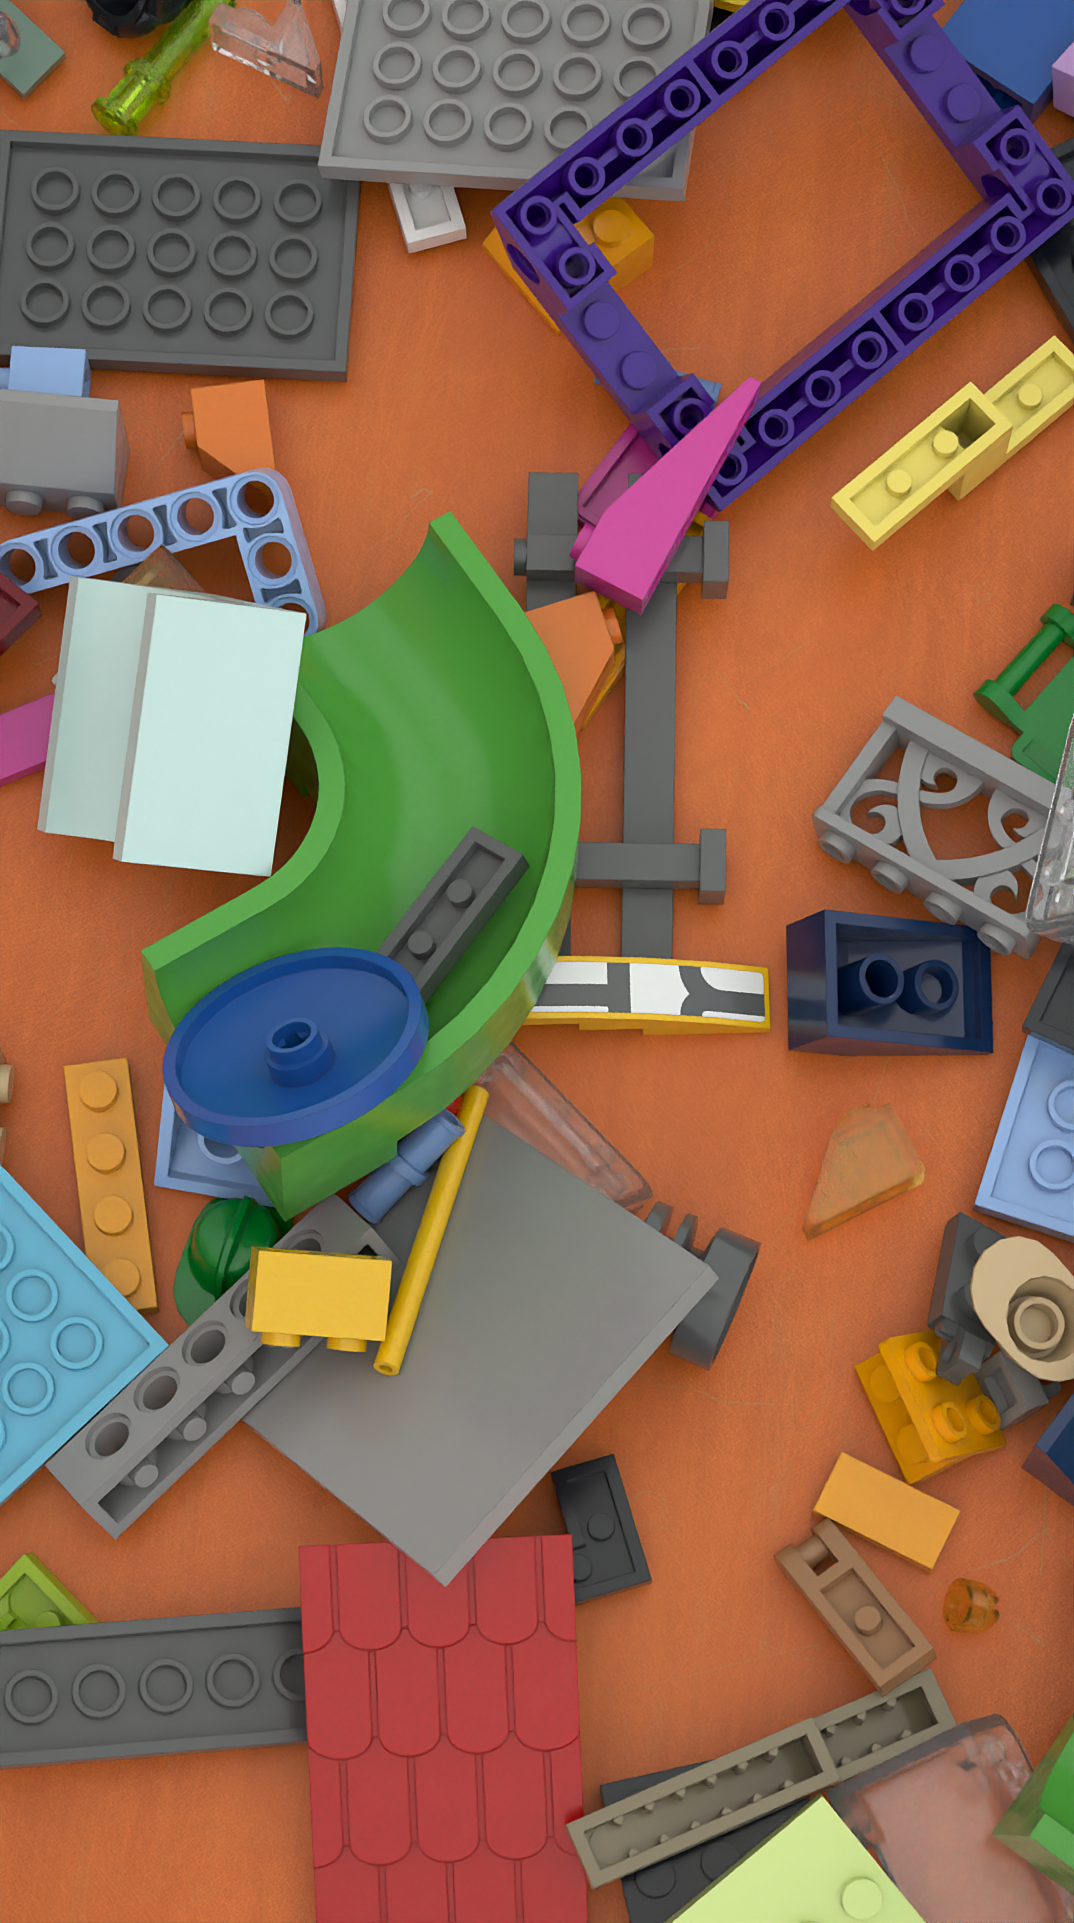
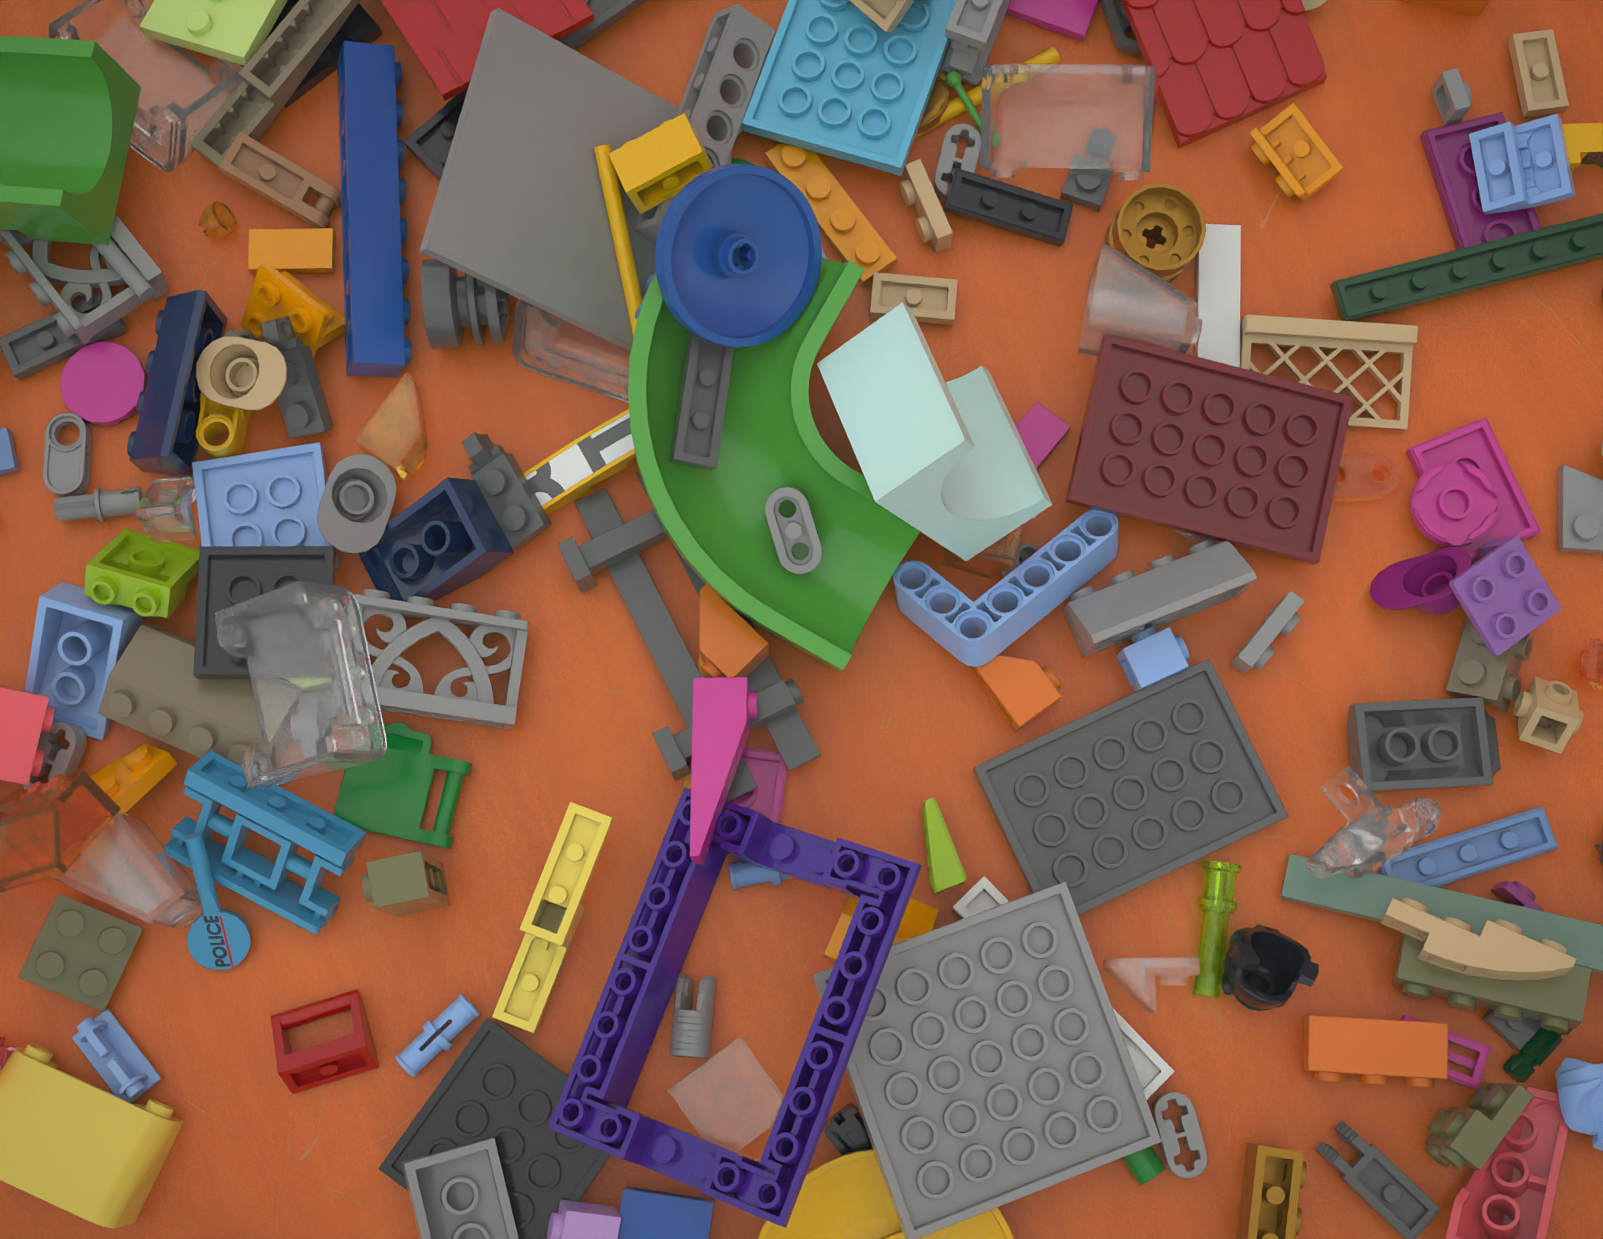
camera: 150 degrees right, 5 degrees up
none -> light grey piece [317,454,397,554]
none -> blue brick [337,41,411,378]
none -> dark grey hinge [462,432,551,548]
none -> clear tile [668,1036,784,1153]
none -> light grey hinge [669,975,717,1059]
none -> light grey plate [765,486,822,574]
none -> tan plate [869,272,958,325]
none -> lime slope [922,798,967,896]

